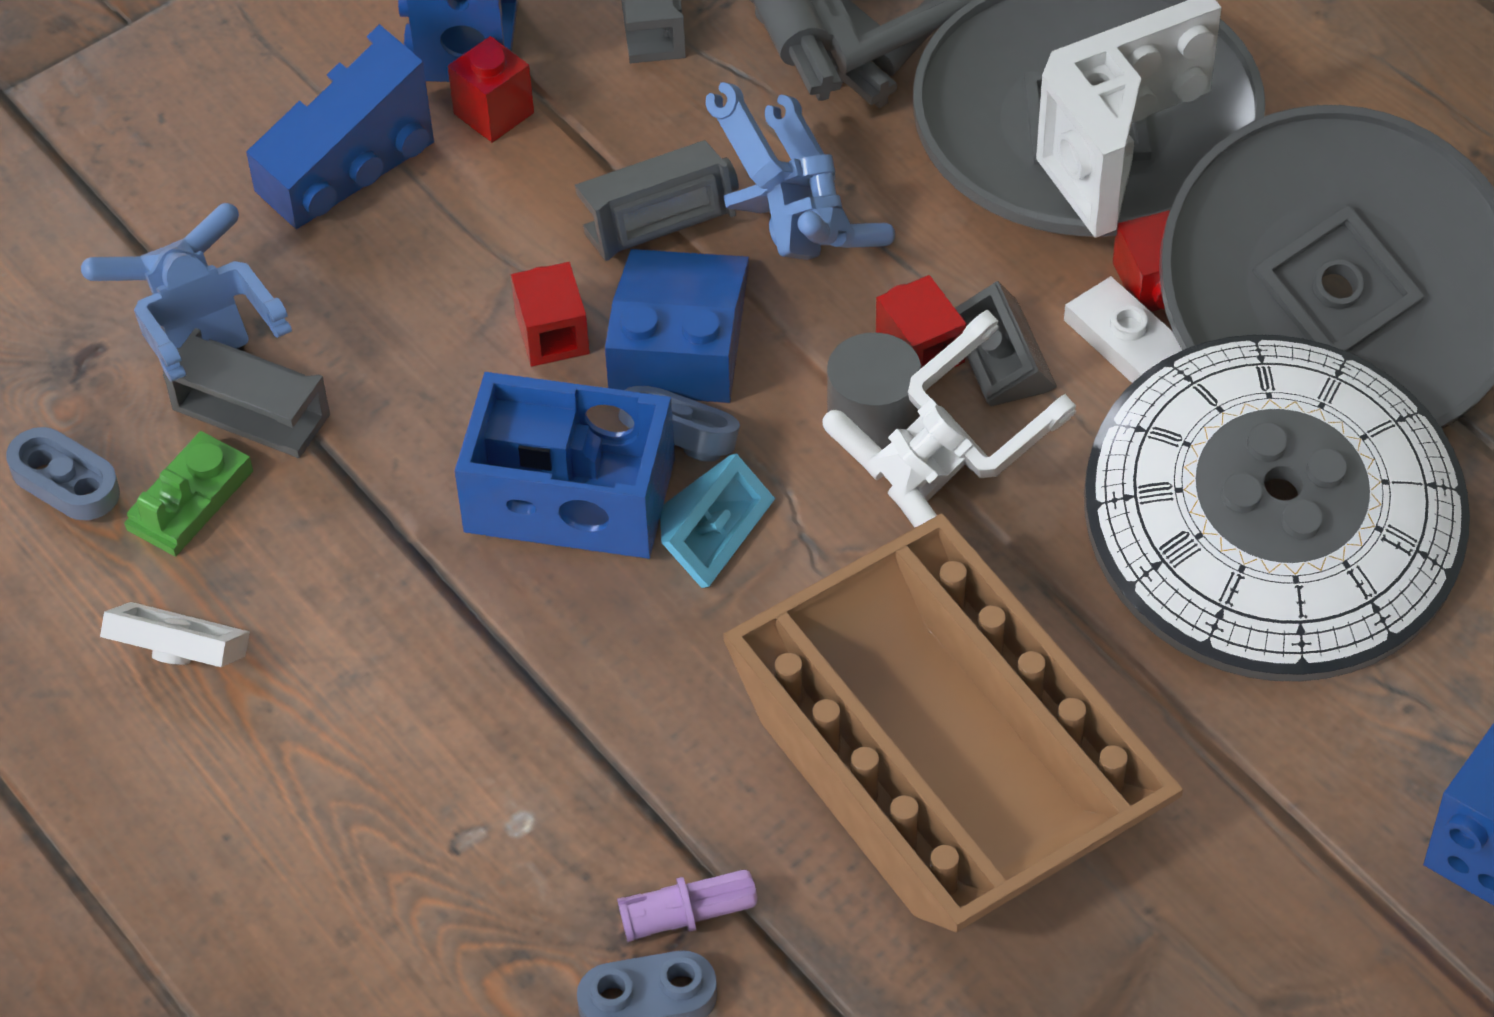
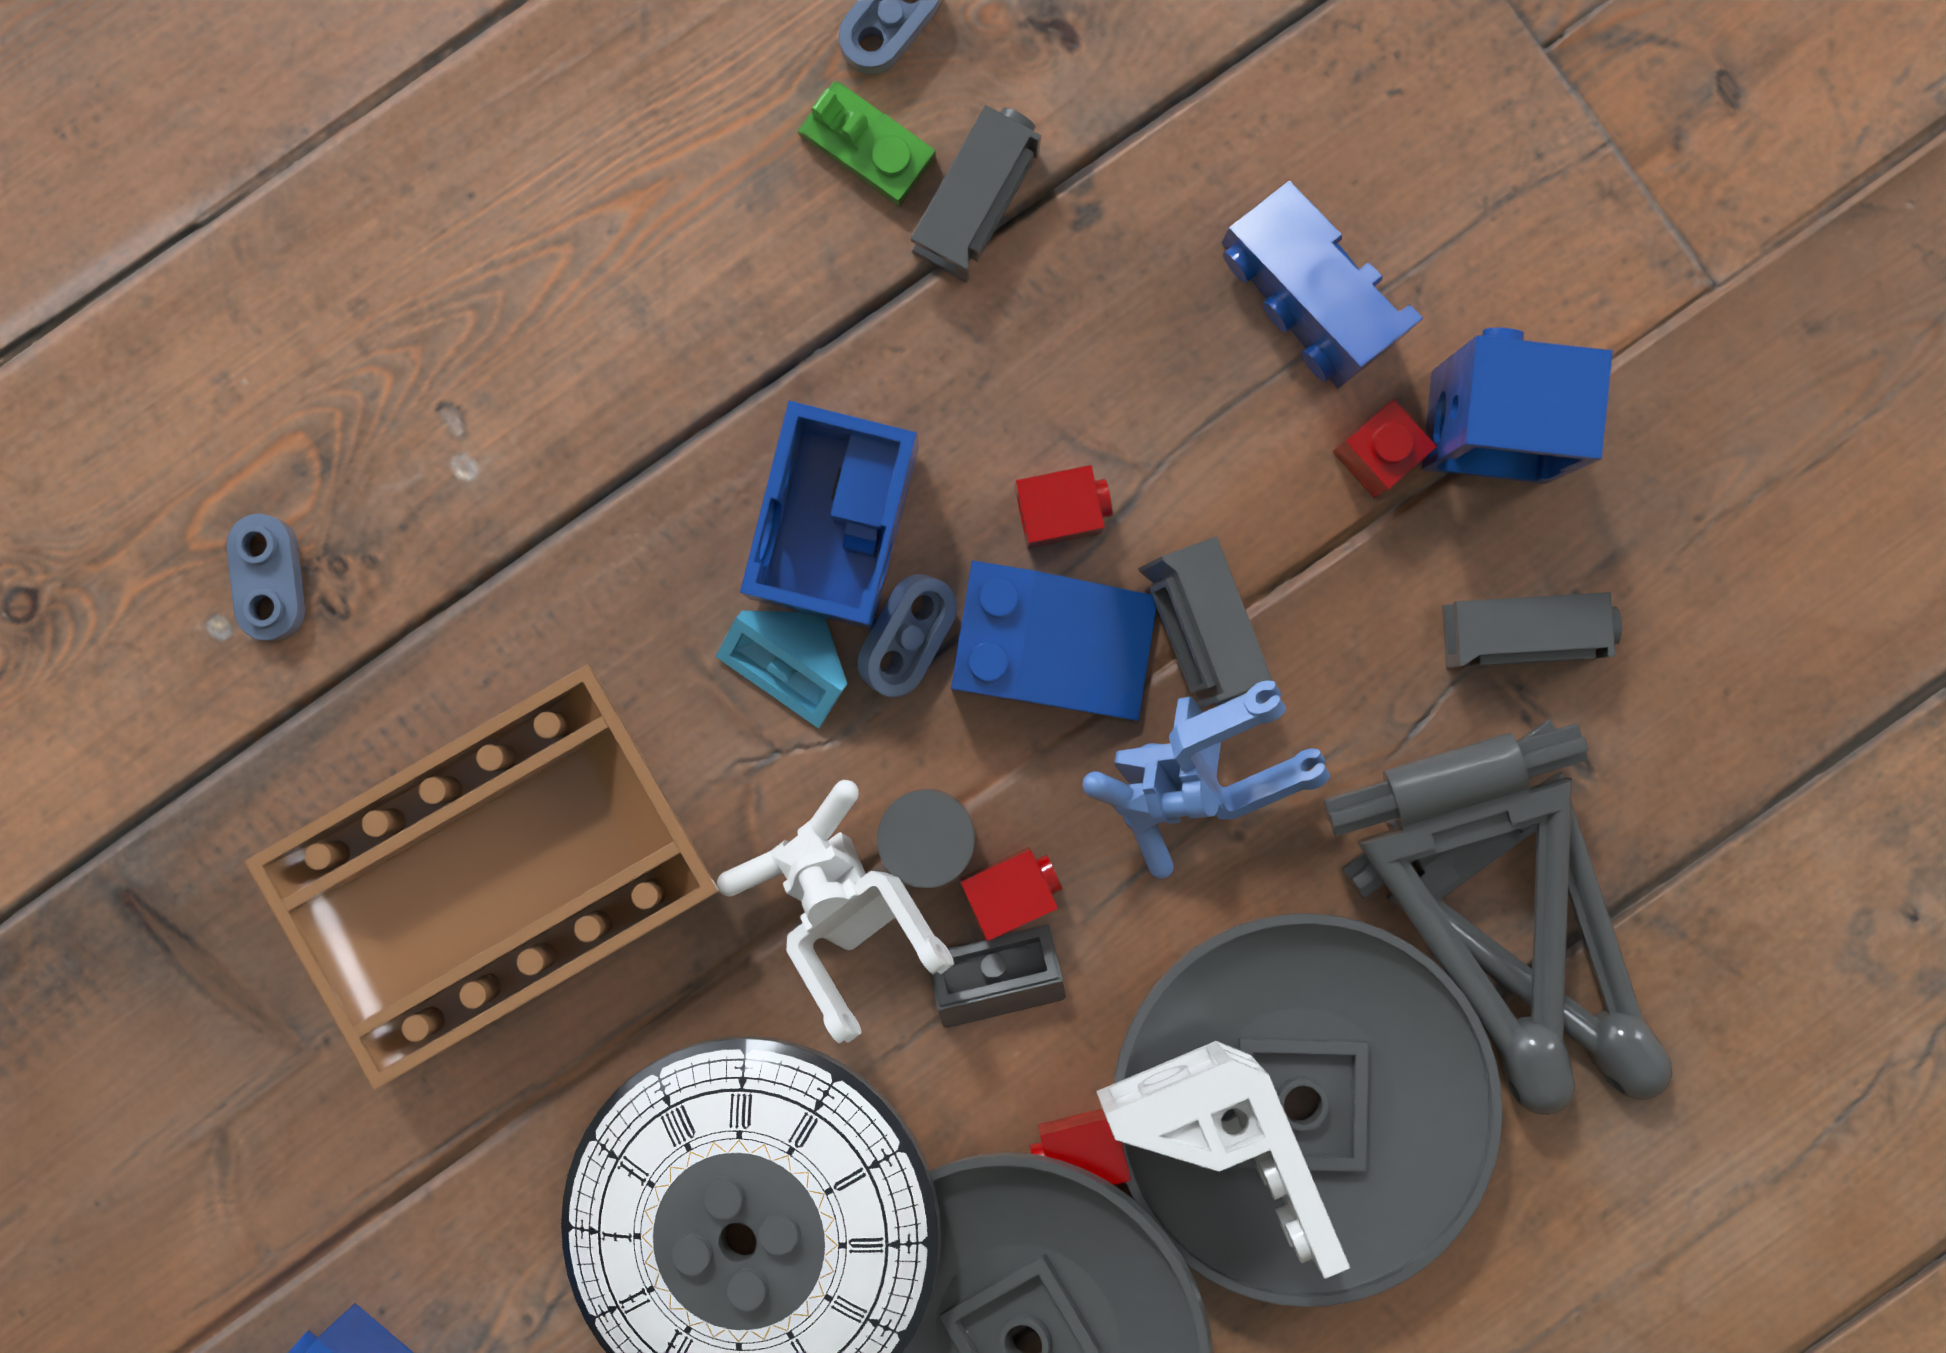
camera: 85 degrees right, 35 degrees up
medium blue piece [81,203,292,382] -> none
white plate [100,602,250,667] -> none
lavender axle [617,870,757,942] -> none
white plate [1064,276,1182,383] -> none

